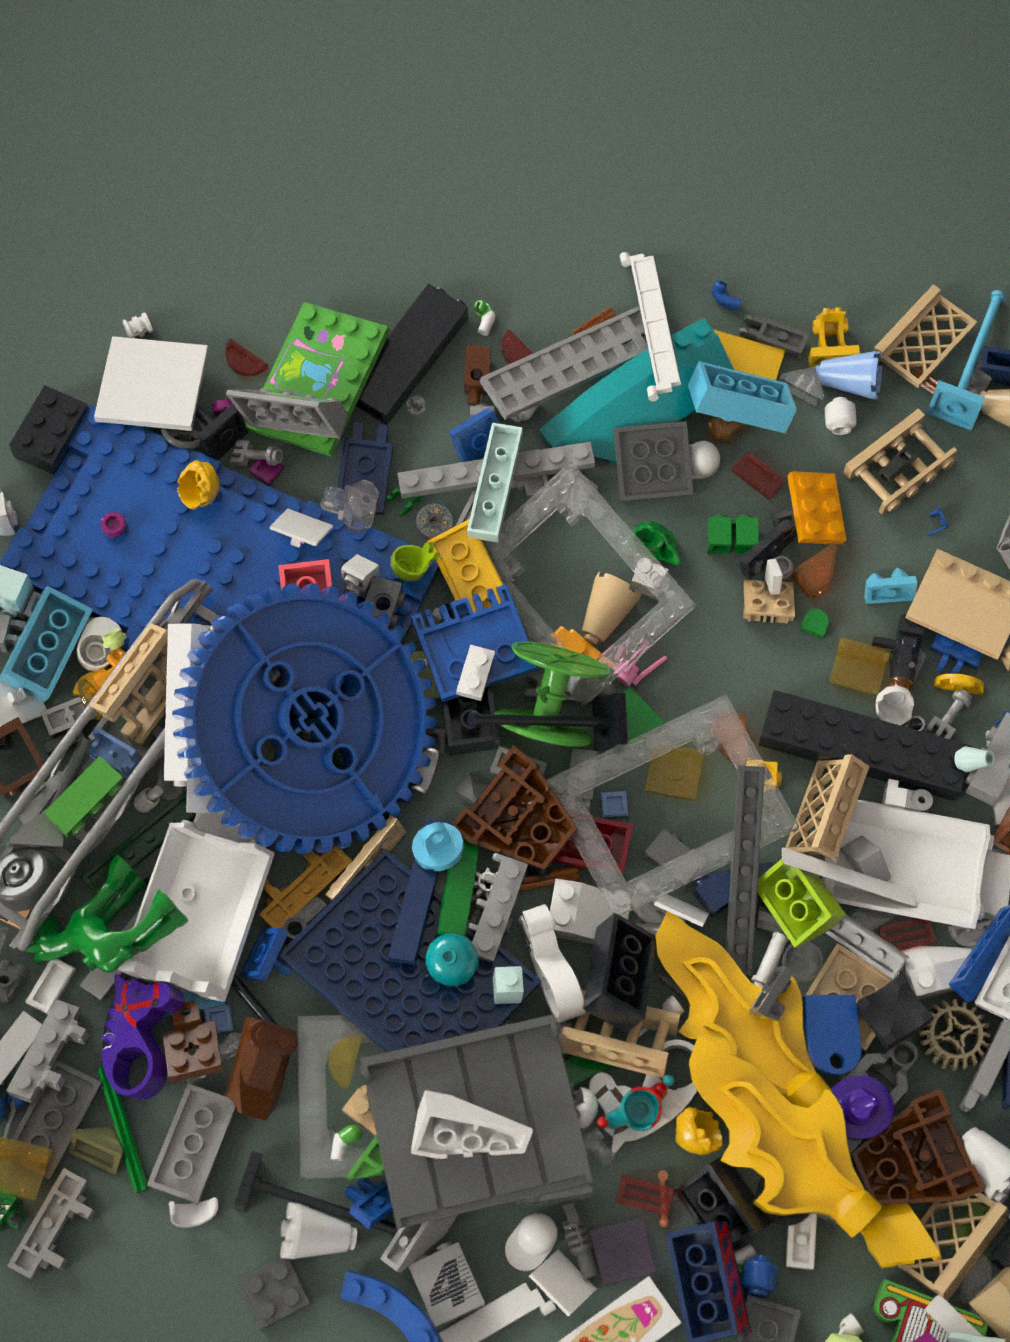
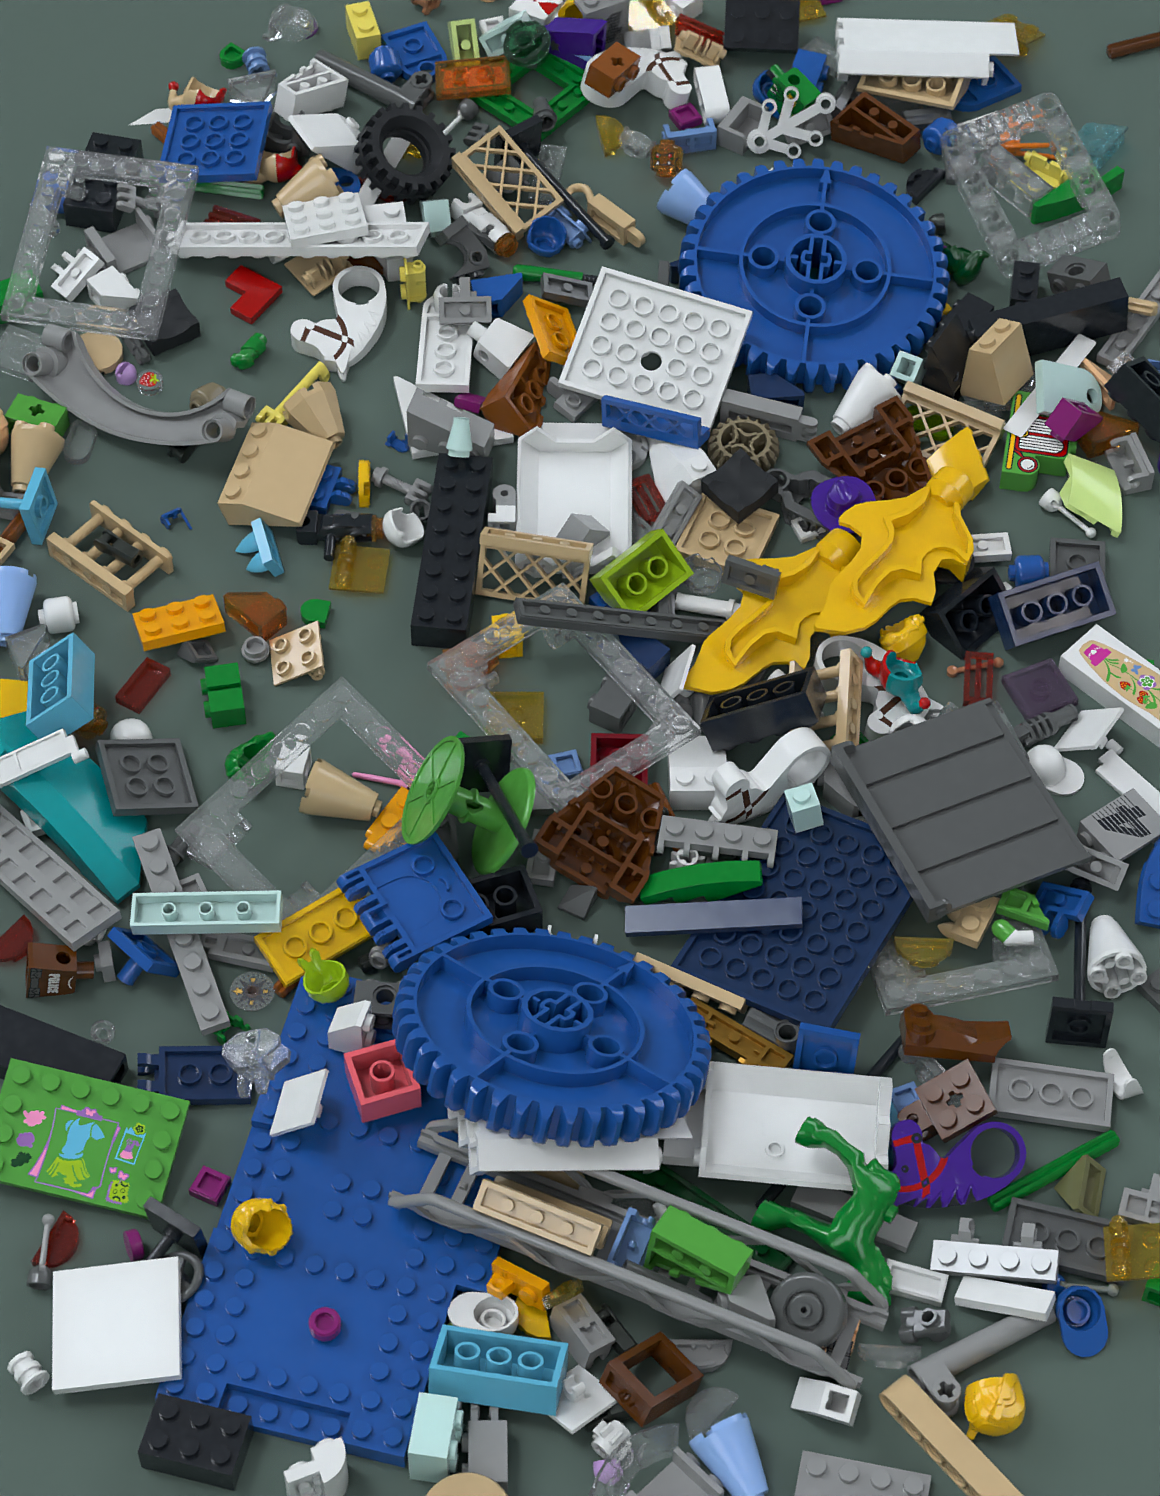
camera: 100 degrees left, 15 degrees down
yellowish green plate [102,629,127,650] -> none
light grey slope [226,388,348,439] -> none
light grey hinge [229,440,283,467] -> none
white wedge [411,1090,533,1159] -> none
medium azure tile [412,822,464,871] -> none
teal cylinder [426,933,479,986] -> none
white plate [456,645,495,701] -> none
black hinge [739,520,794,579] -> none
white tile [765,559,783,595] -> none
white sticker [782,848,916,906] -> none
blue tile [802,995,861,1076] -> none
none -> hinge [26,1214,55,1290]

